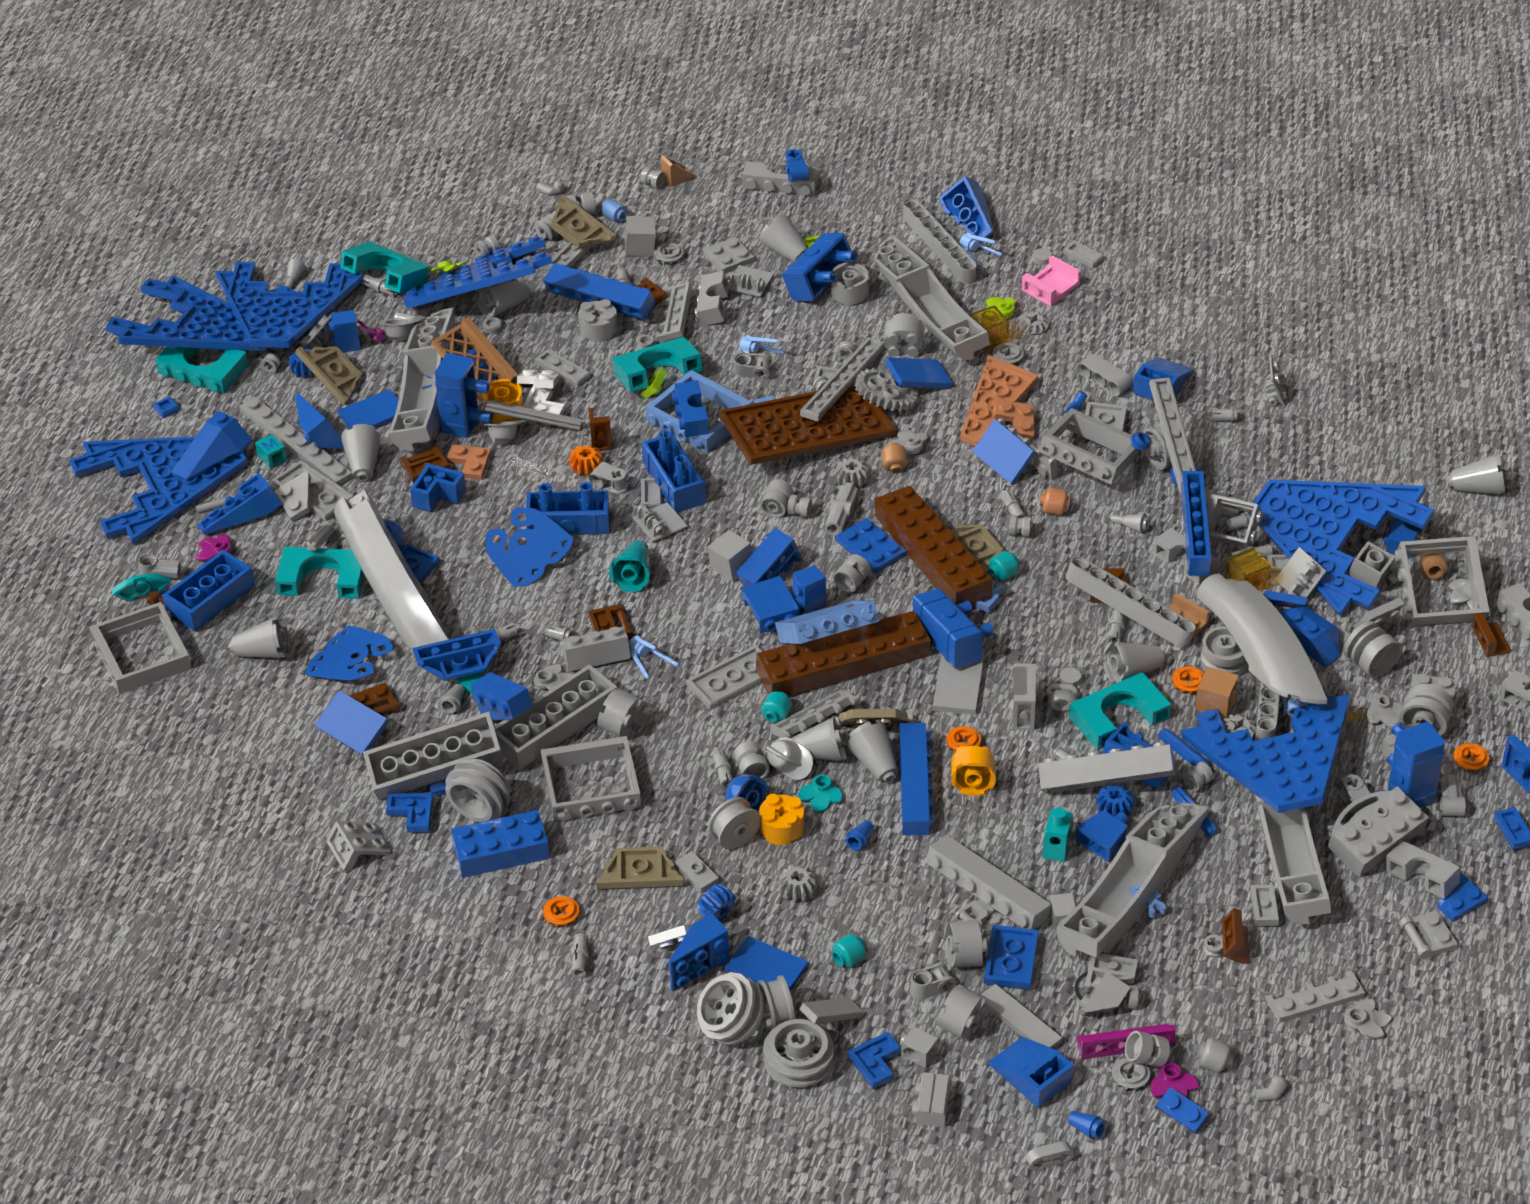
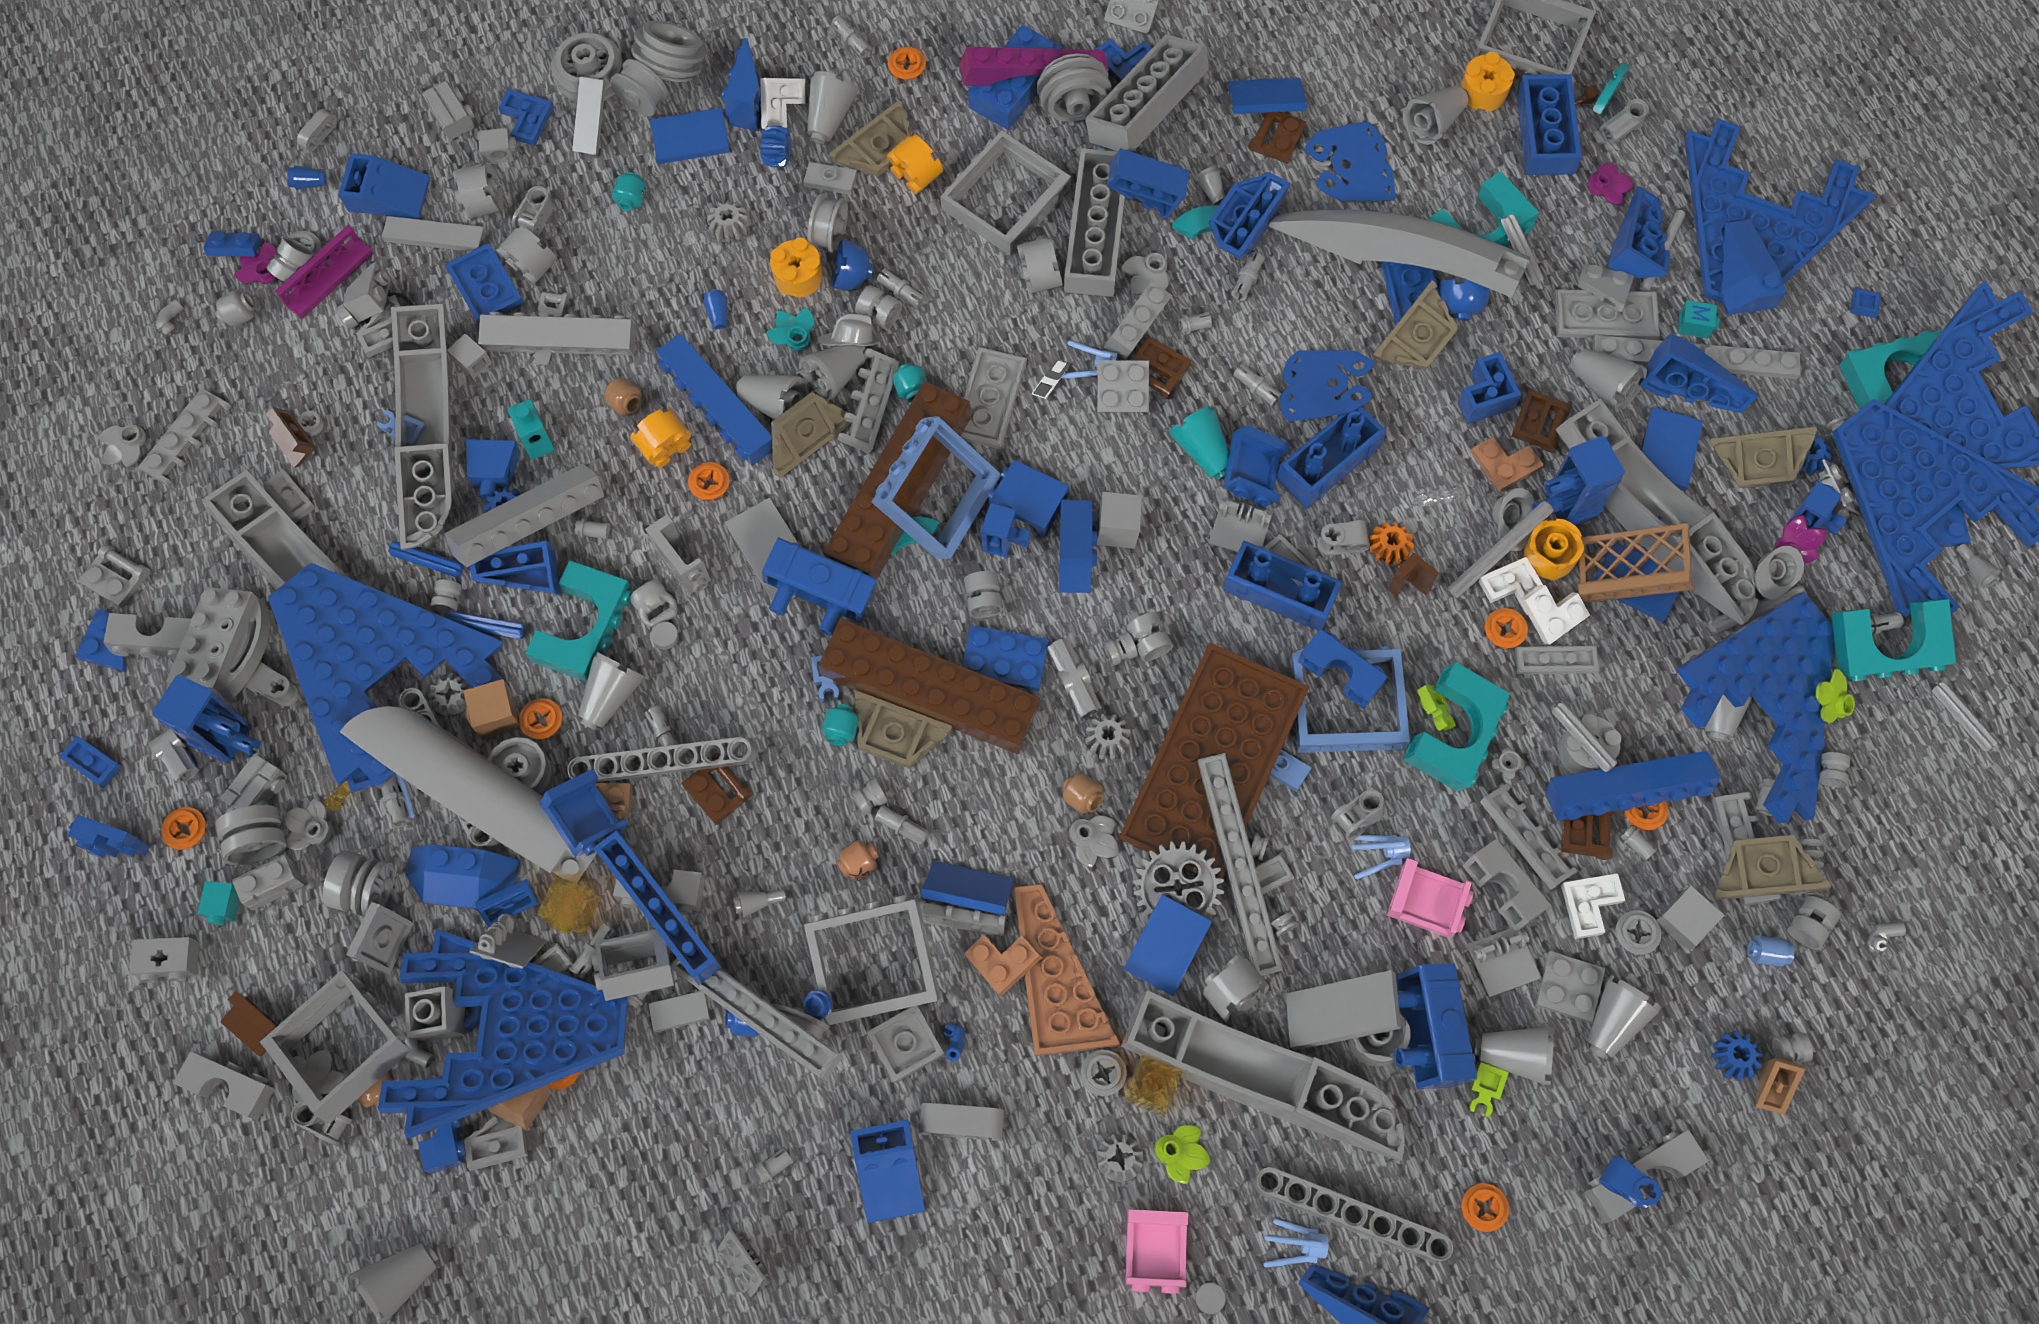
camera: 140 degrees right, 25 degrees up
none -> teal brick [197,881,240,926]
none -> blue panel [539,769,628,858]
none -> medium nougat head [604,378,642,416]
none -> light grey cone [807,71,858,144]
none -> light orange brick [886,133,943,194]
none -> magenta arch [959,47,1109,86]
none -> sticker [1032,360,1070,399]
none -> light grey plate [1097,360,1149,413]
none -> blue panel [1223,425,1290,507]
none -> light grey pin [1233,363,1282,407]
none -> light grey tile [1286,970,1401,1051]
none -> dark tan wing [1372,280,1458,370]
none -> bright pink panel [1387,858,1474,939]
none -> orange gear [1460,1183,1509,1232]
none -> light orange brick [1461,52,1515,111]
none -> orange gear [1484,608,1528,650]
none -> light grey axle [1552,702,1617,772]
none -> white plate [1561,873,1625,939]
none -> light grey cone [1586,976,1662,1059]
none -> blue gear [1711,1030,1764,1081]
none -> light grey axle [1932,682,1998,752]

